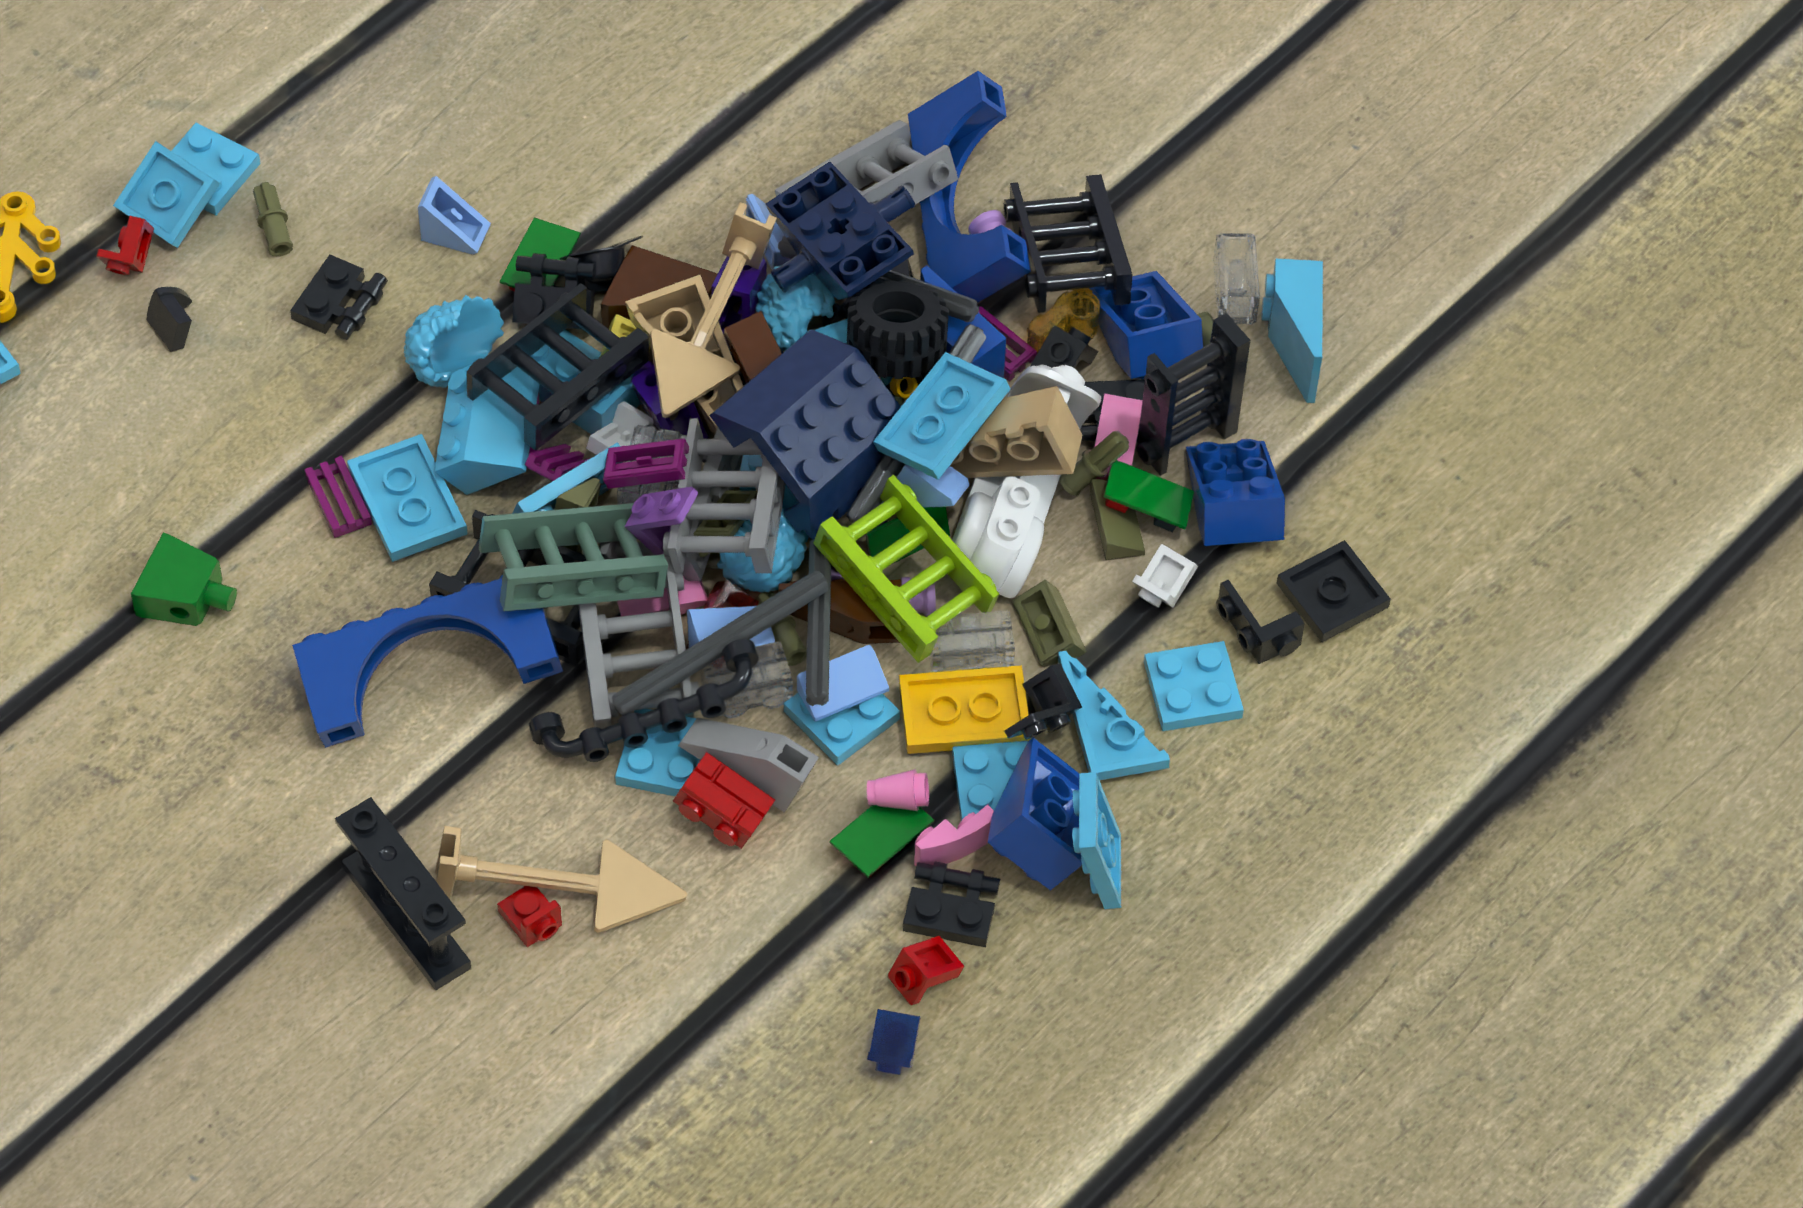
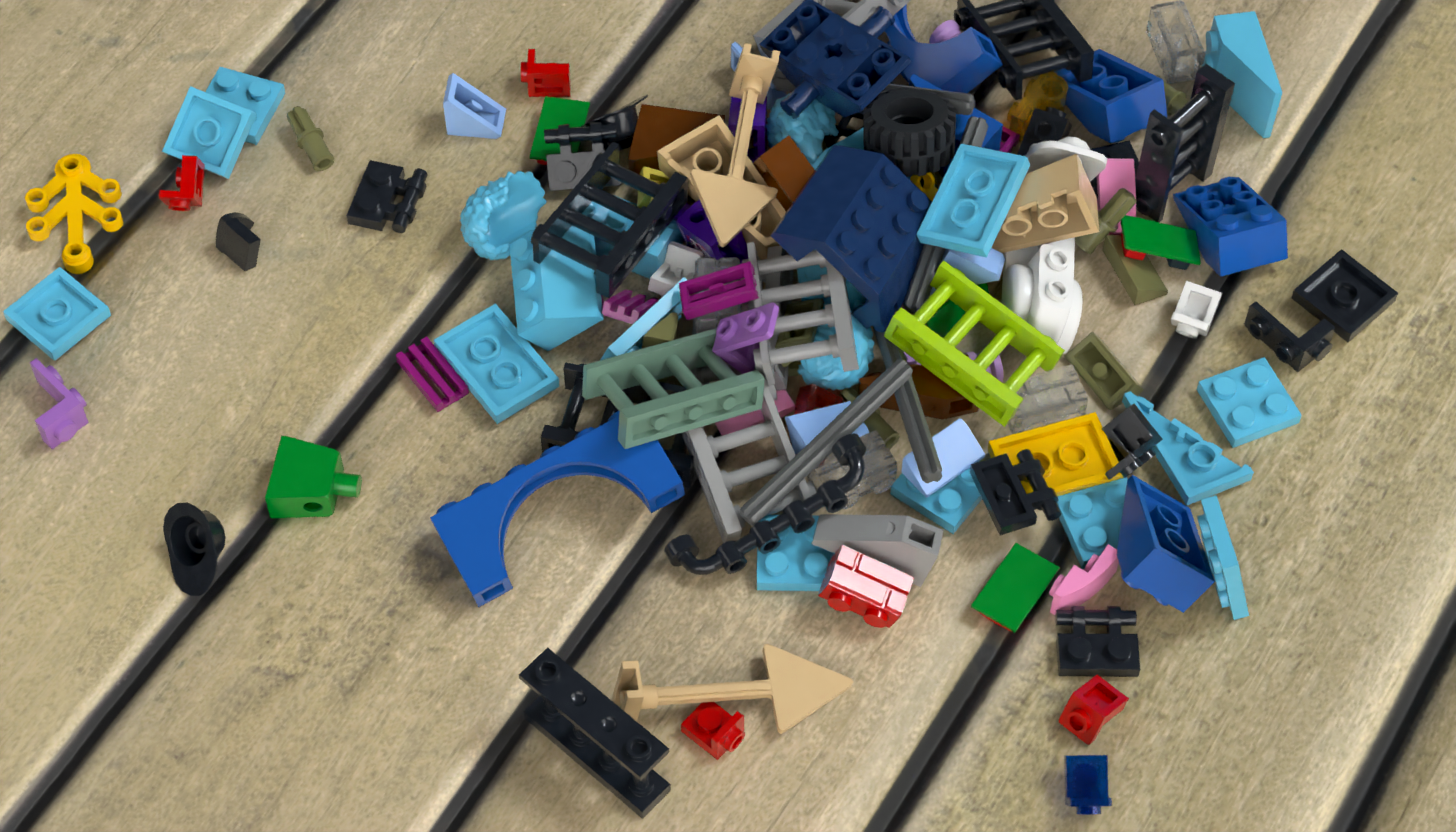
camera: 10 degrees left, 0 degrees up
bright pink cone [867,769,929,811] -> none
none -> black piece [163,502,226,596]
none -> red bracket [521,49,571,97]
none -> black plate [970,449,1061,536]

